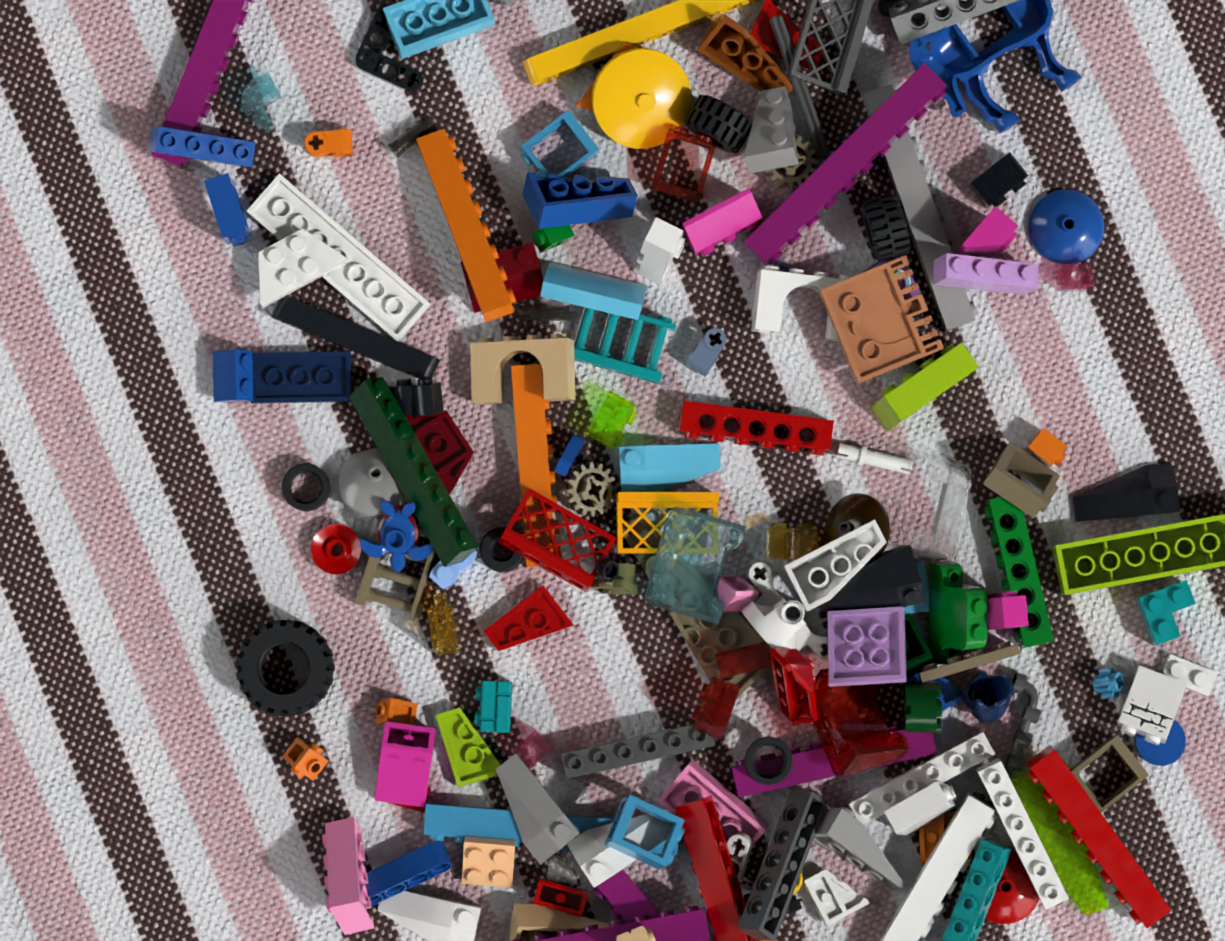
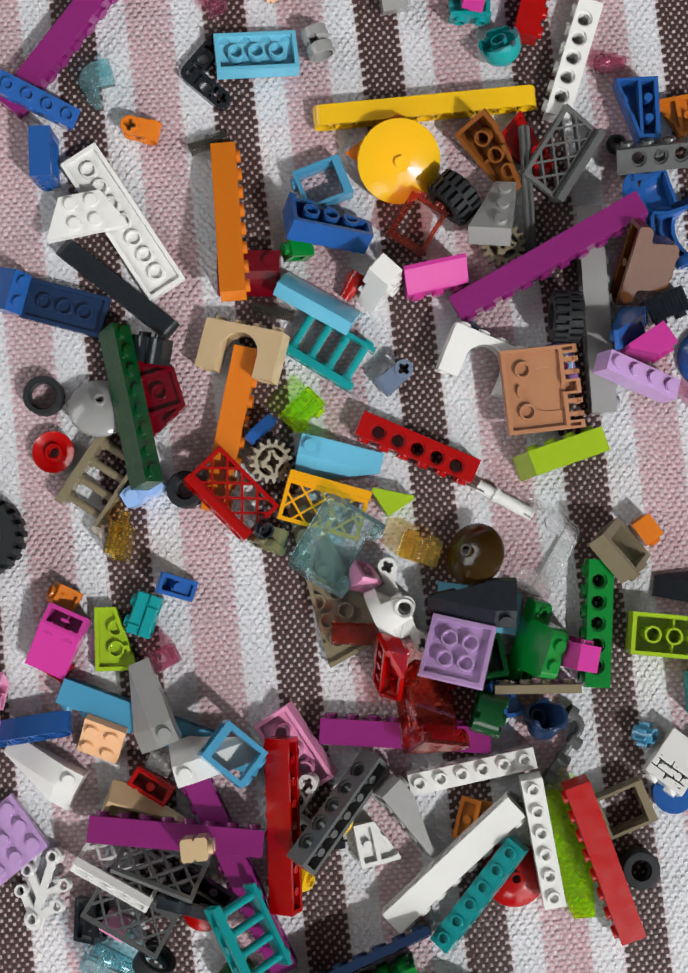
camera: 10 degrees right, 0 degrees up
blue animal [360,500,434,573] -> none
red wing [483,585,574,651] -> none
dark grey brick [561,721,715,779] -> none
clear red brick [691,677,740,740] -> none
black tyre [744,736,793,785] -> none
white wedge [784,520,887,612] -> none
white brick [884,781,959,836] -> none
none -> blue slope [154,571,199,602]
none -> red cone [339,269,365,302]
none -> lime slope [372,487,414,517]
none -> brick [609,218,679,305]
none -> blue slope [610,306,647,350]
none -> black tyre [619,847,660,890]

